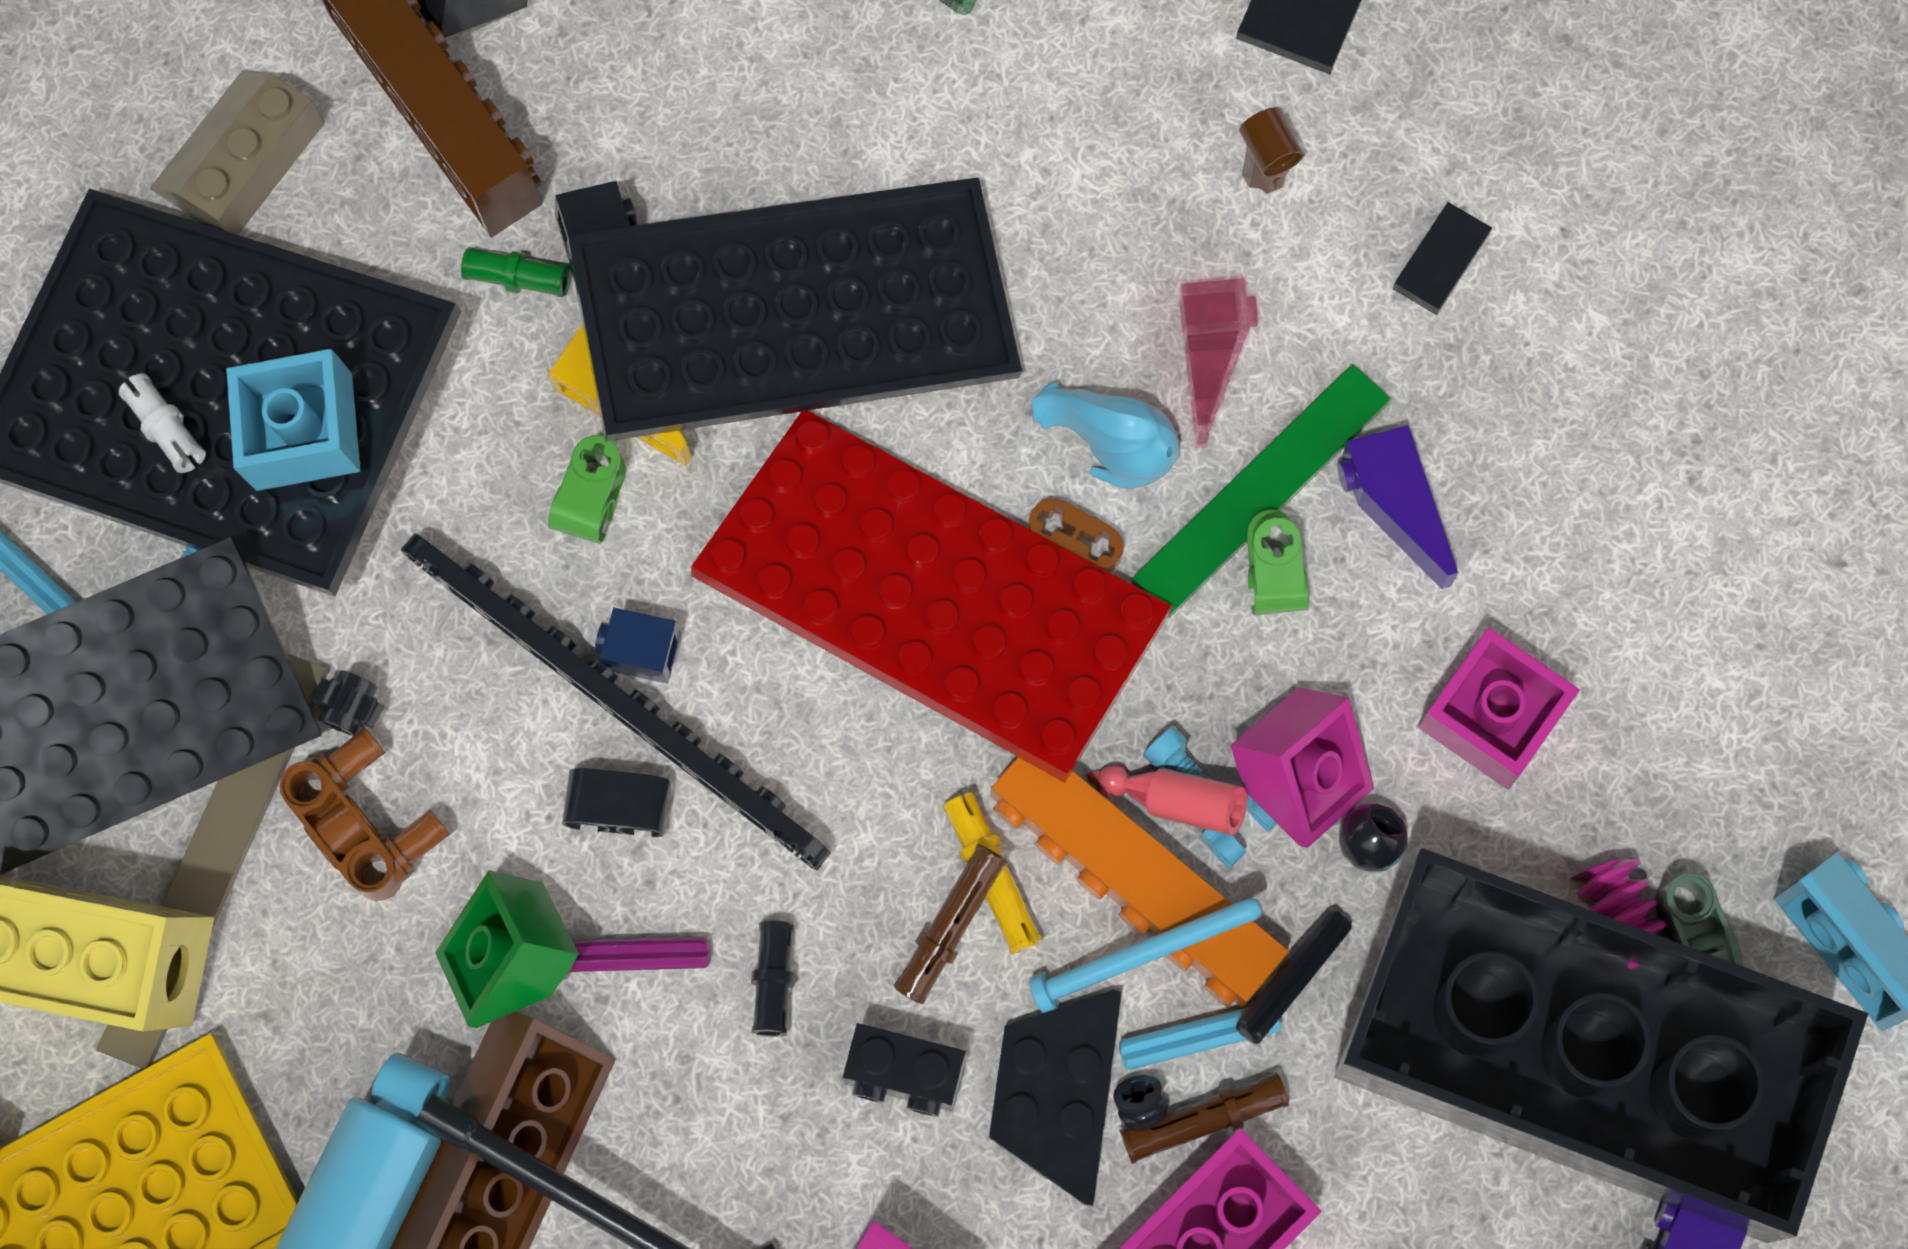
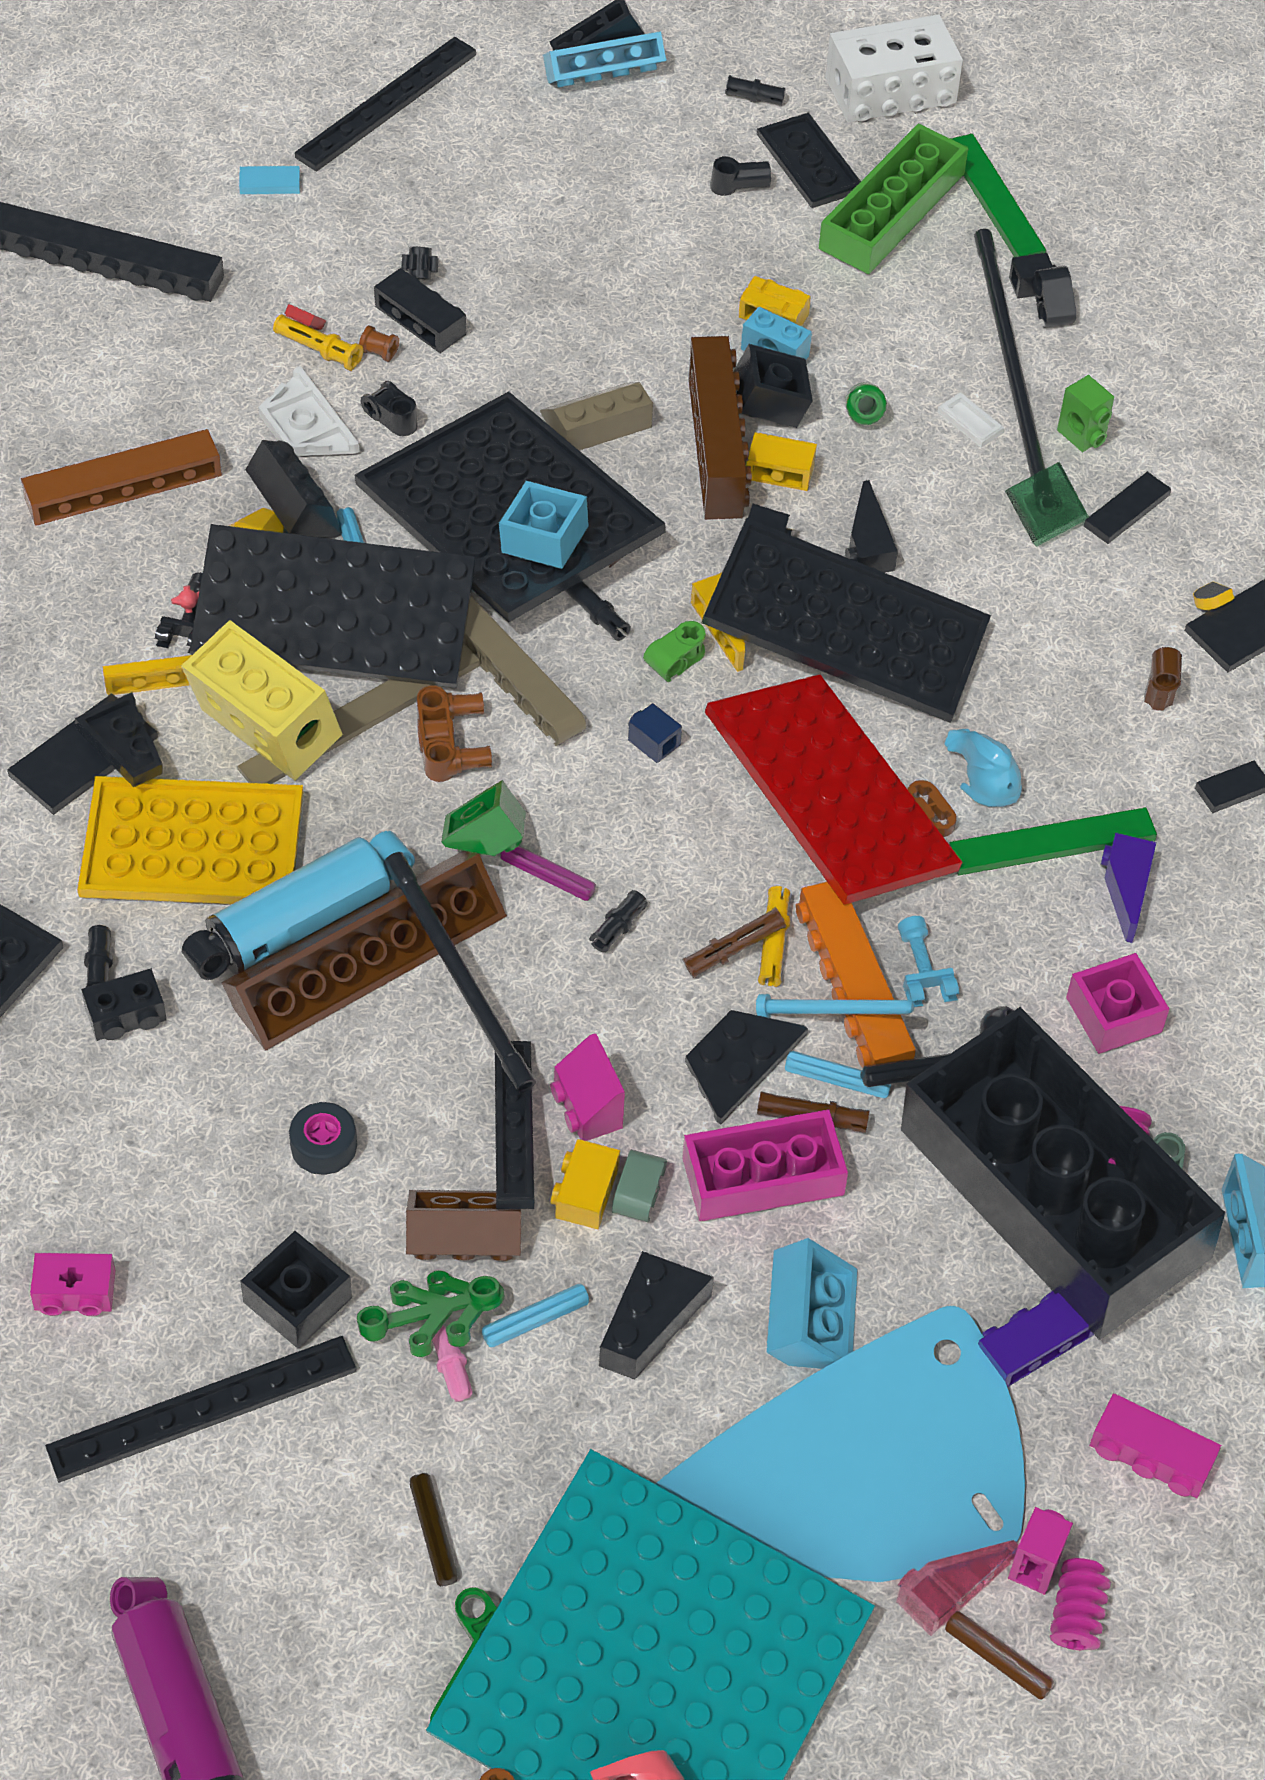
camera: 25 degrees right, 20 degrees down
white pin [119,373,206,473] -> none
black gear [311,670,384,736] -> none
black plate [400,533,831,871] -> none
green pin [461,247,571,298] -> none
black beam [562,768,671,837] -> none
black brick [842,1023,967,1117] -> none
coral wheel [1087,764,1247,835] -> none
black bush [1113,1075,1168,1130] -> none
clear pink slope [1179,278,1258,448] -> none
dark pink slope [1230,687,1374,848] -> none
bright green piece [1246,509,1309,616] -> none
none -> dark tan beam [464,596,586,746]
none -> black pin [565,581,631,641]
none -> yellow brick [746,432,817,491]
none -> black slope [845,480,898,573]

